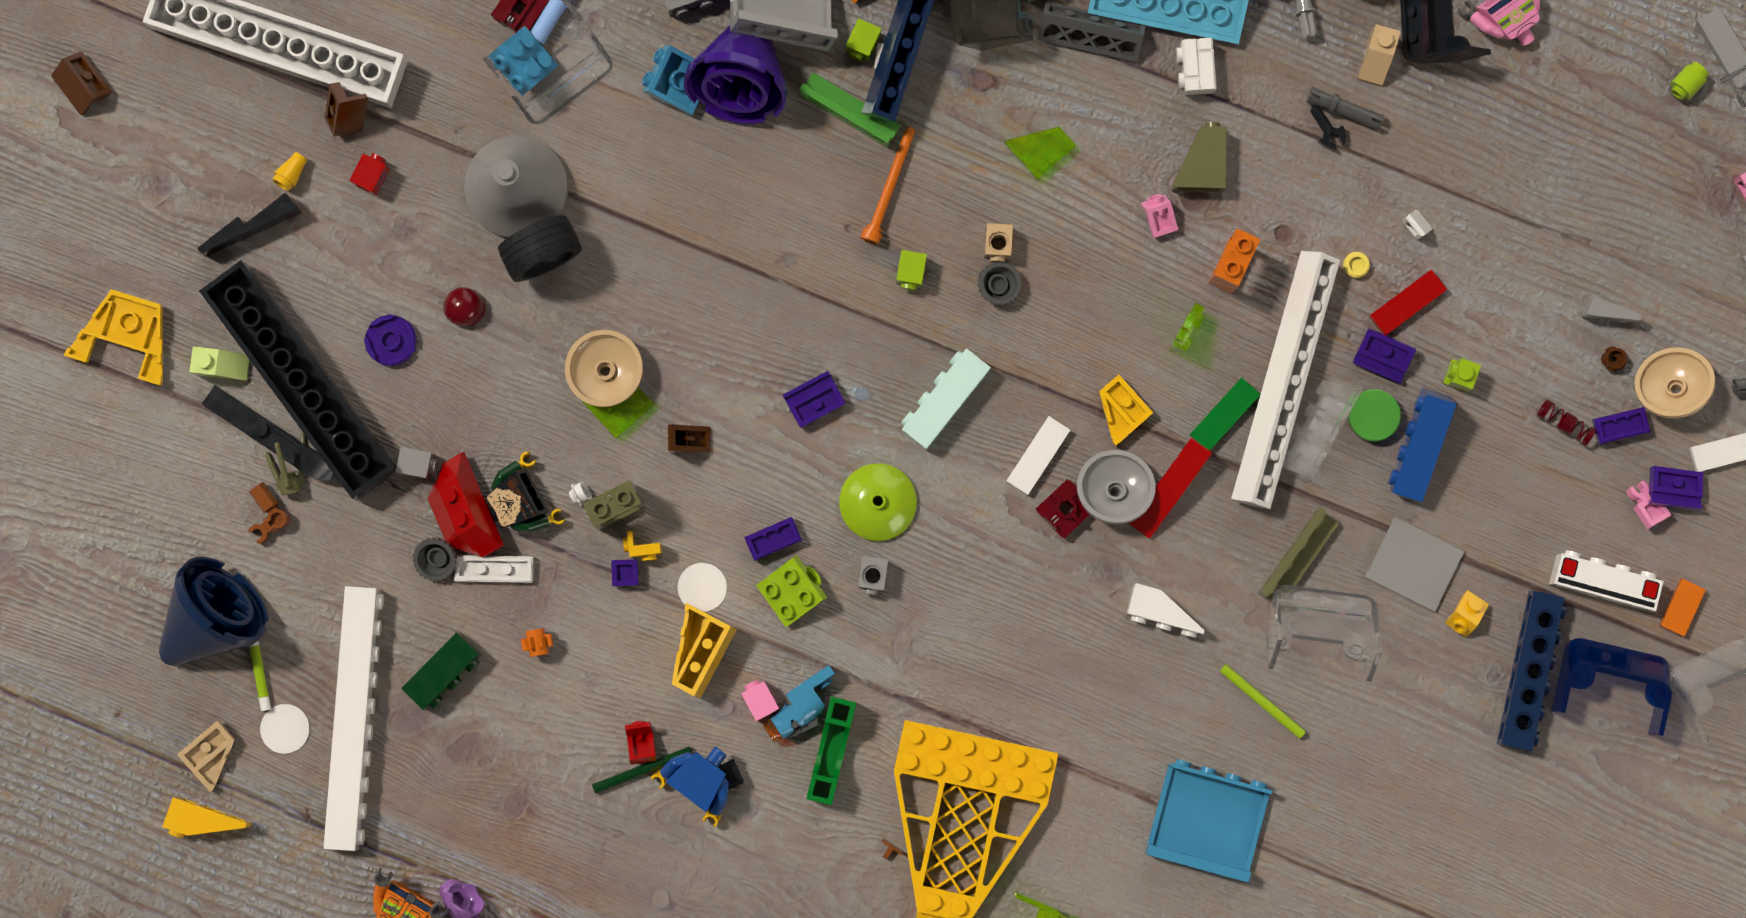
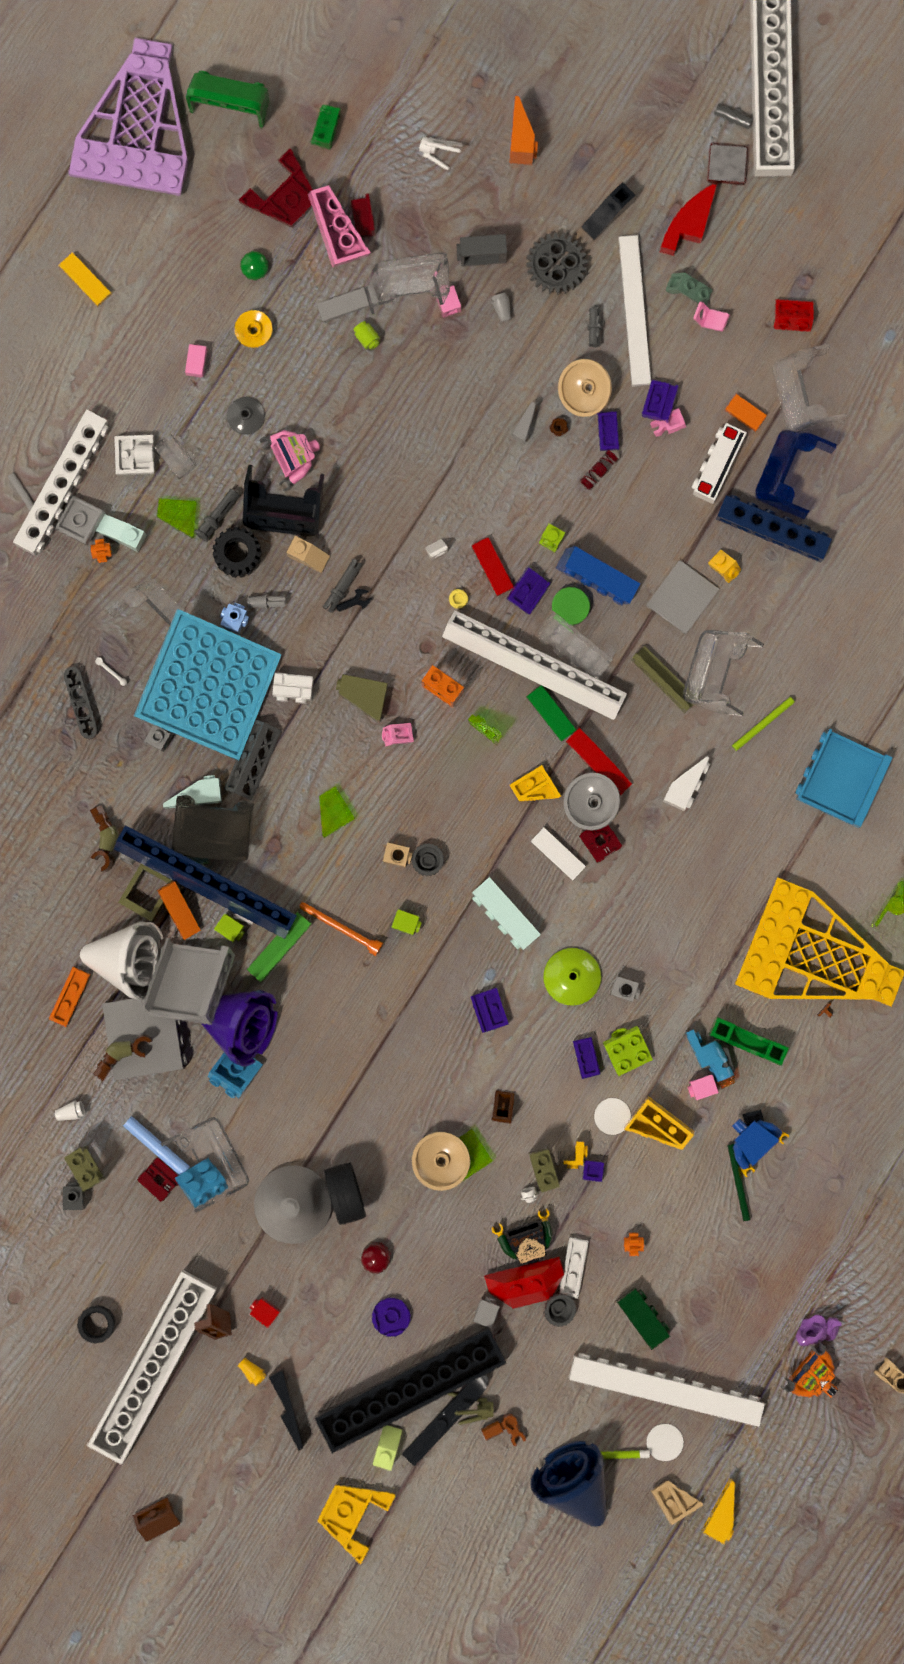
camera: 85 degrees left, 0 degrees up
red bracket [625,721,657,765] -> none

